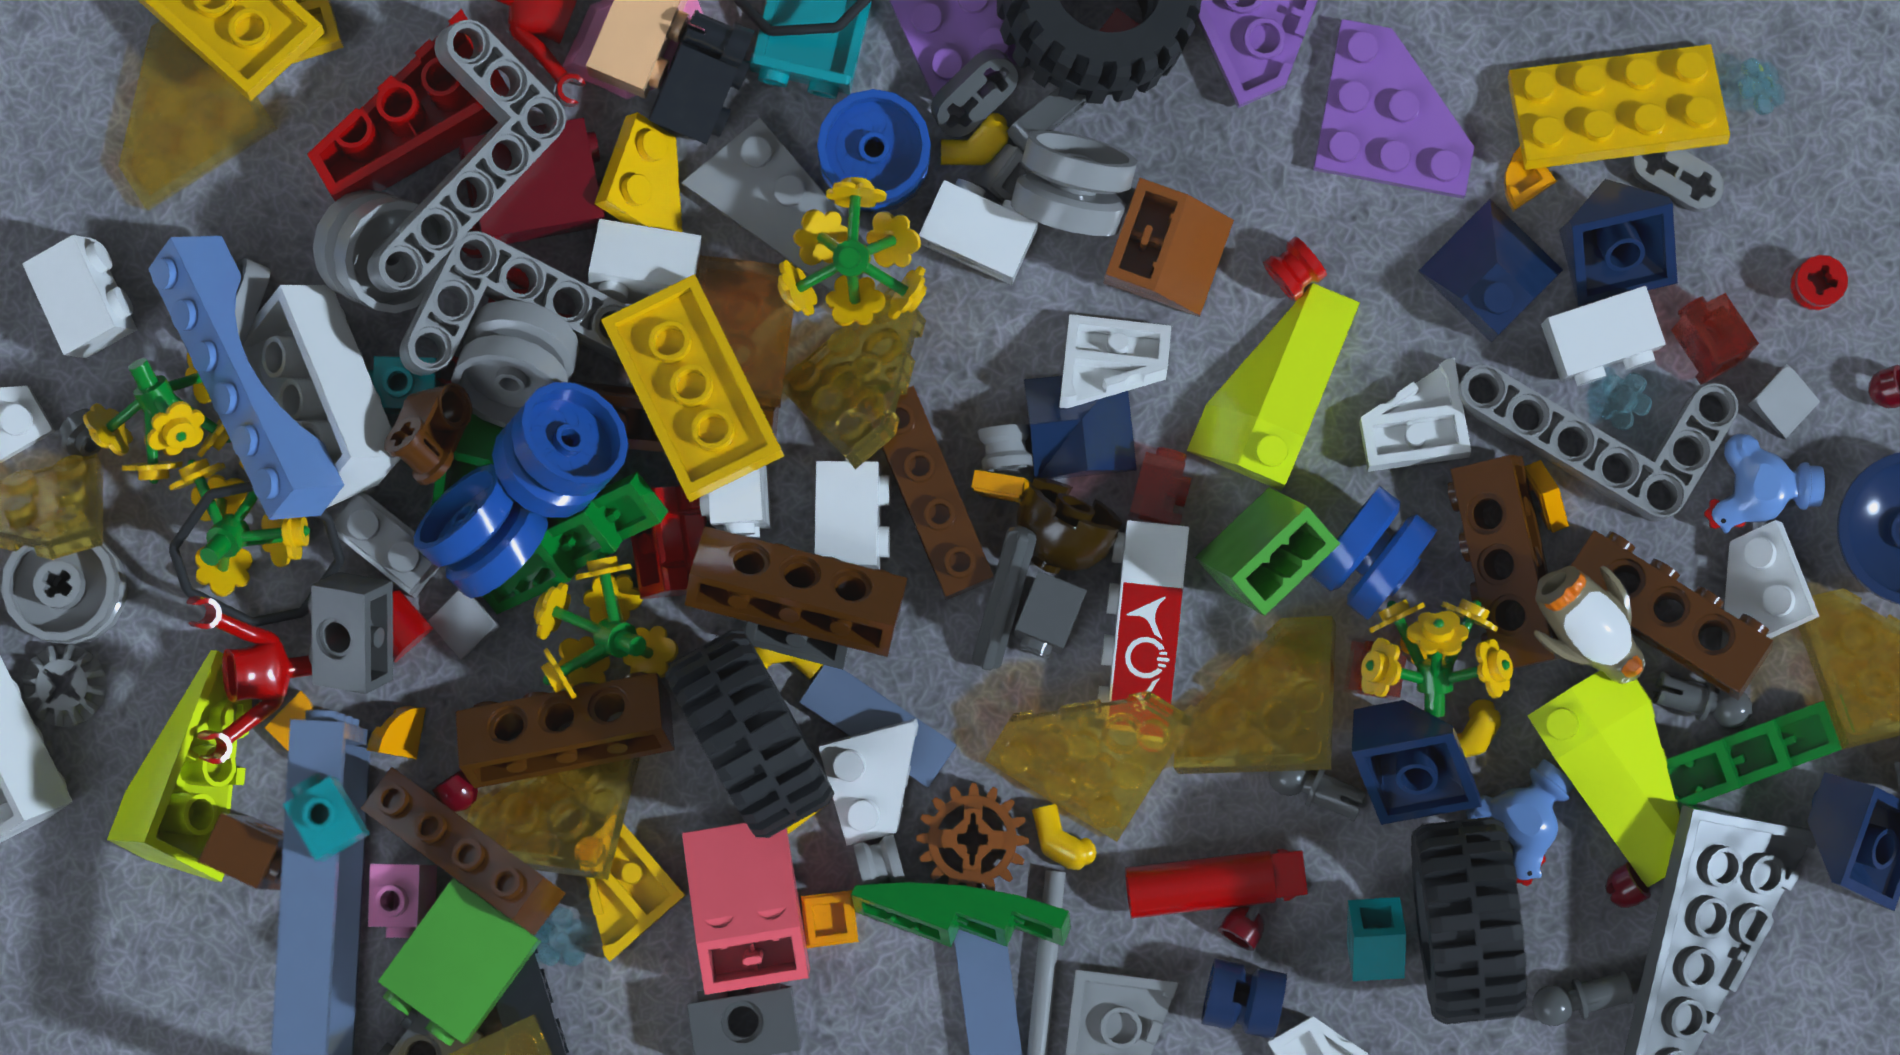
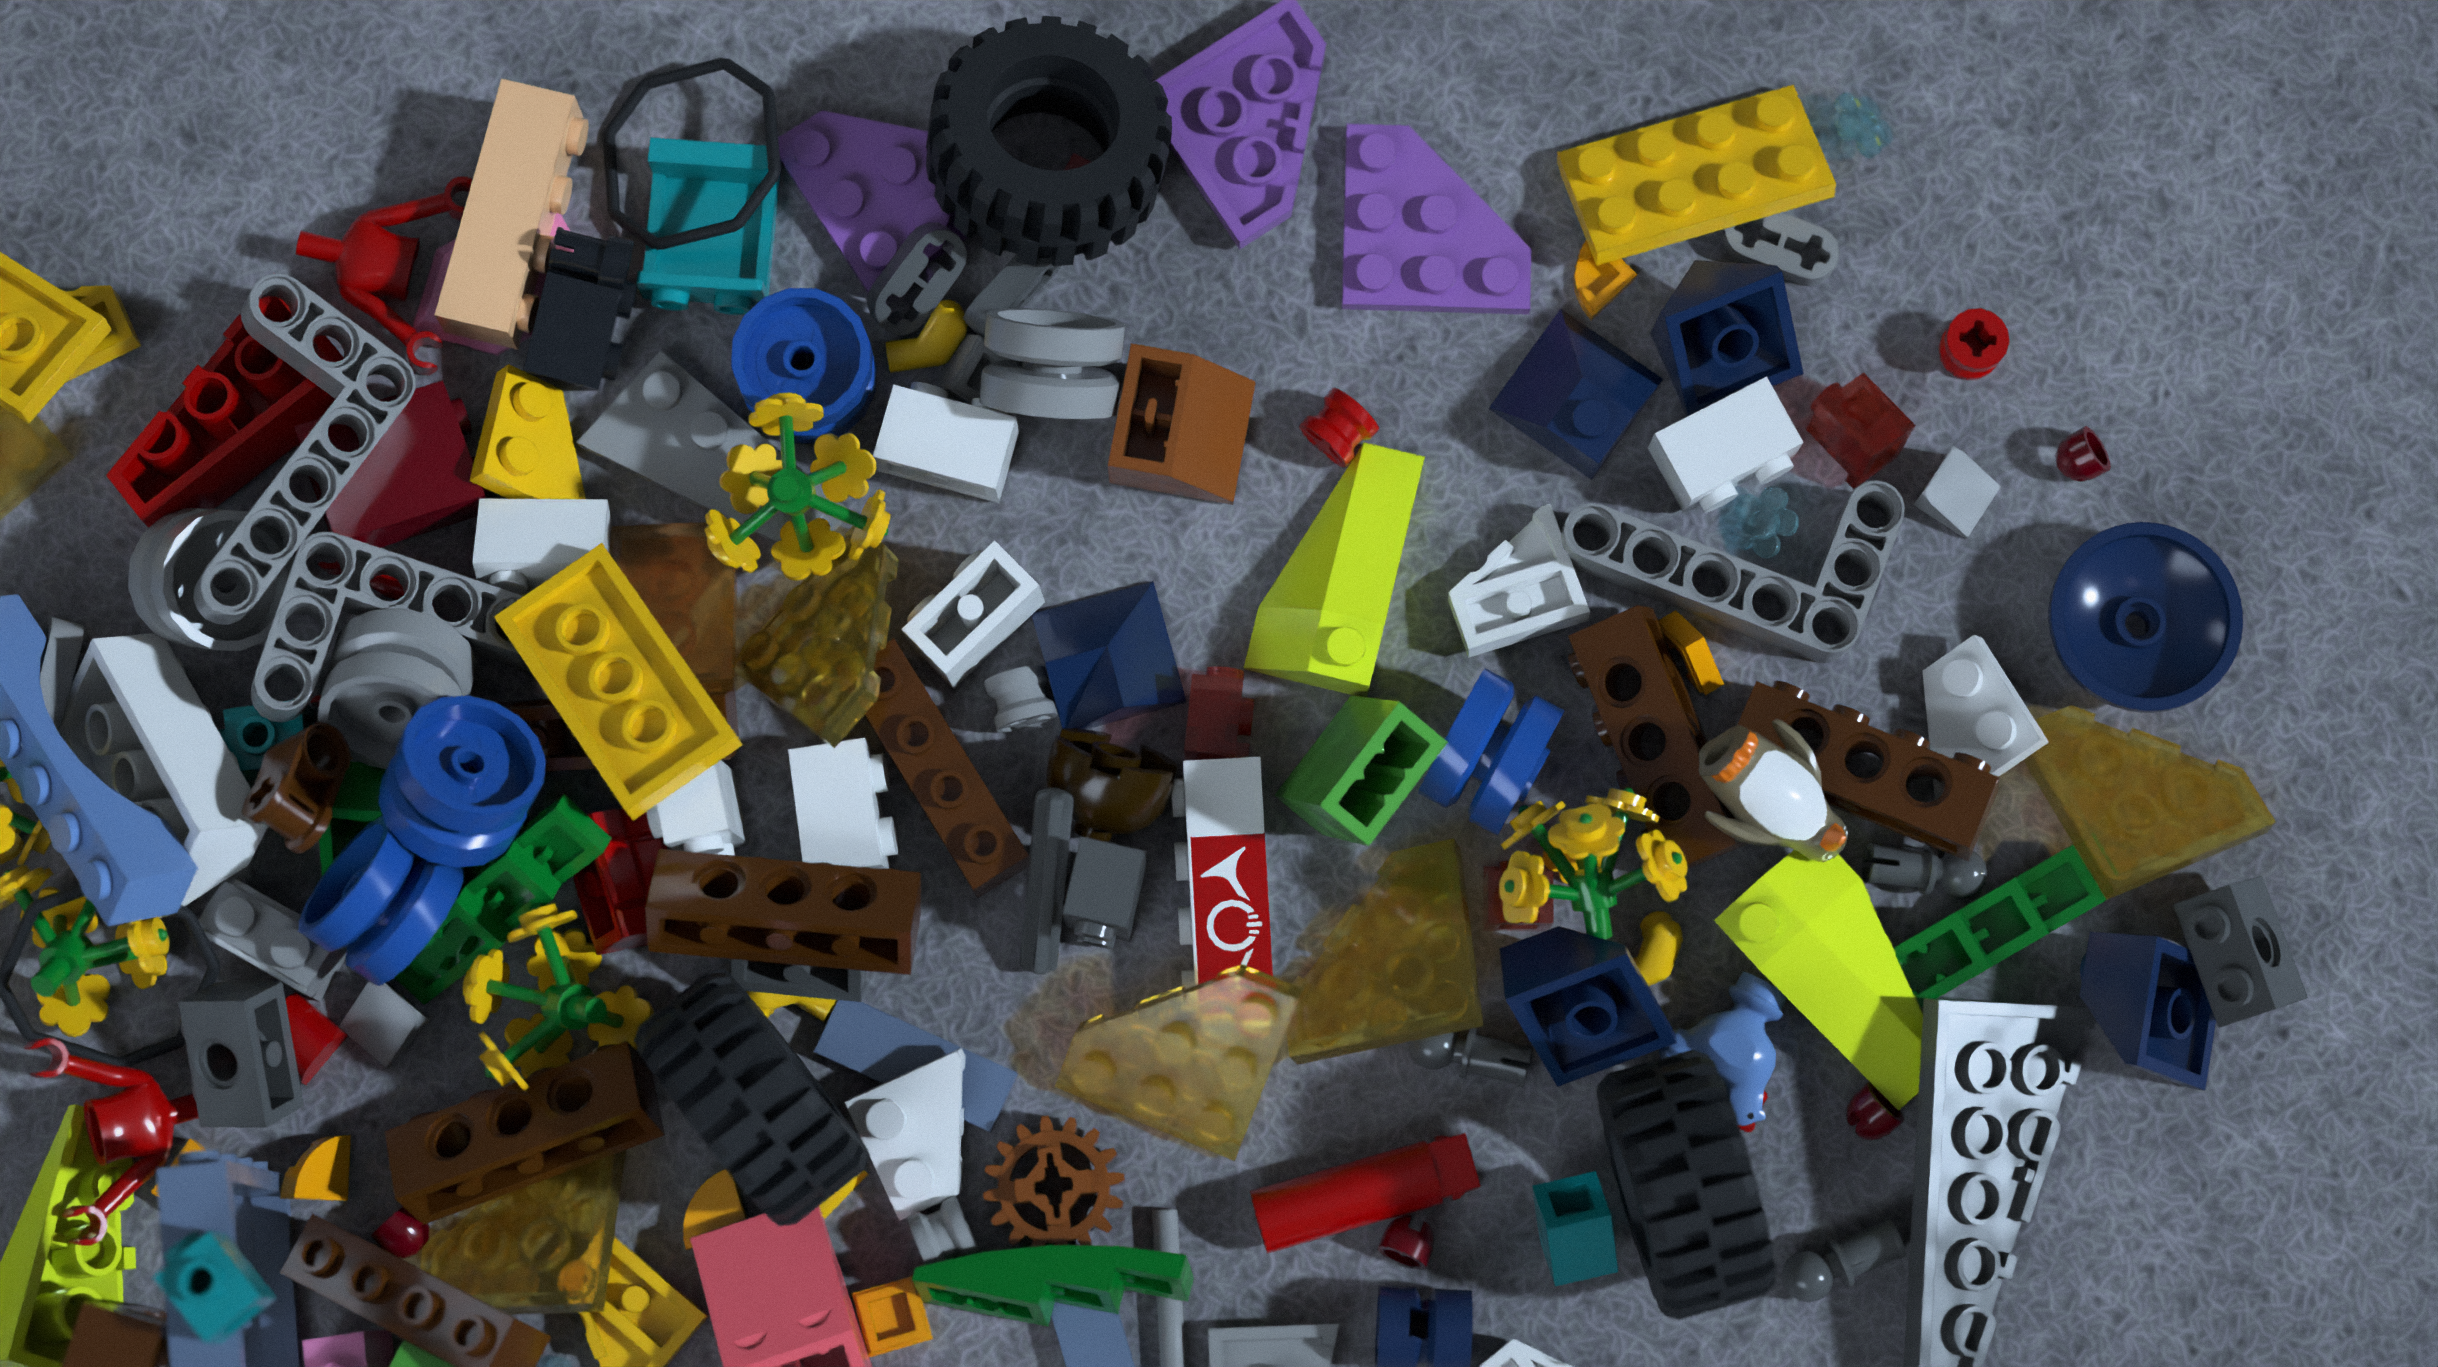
camera: 10 degrees left, 5 degrees down
light orange tile [971,470,1032,503] -> none
yellow arm [1032,804,1096,870] -> none
white wing [1059,314,1171,409] -> none
medium blue animal [1704,434,1825,534] -> none
none -> light orange tile [683,1169,747,1250]
none -> white brick [901,540,1045,689]

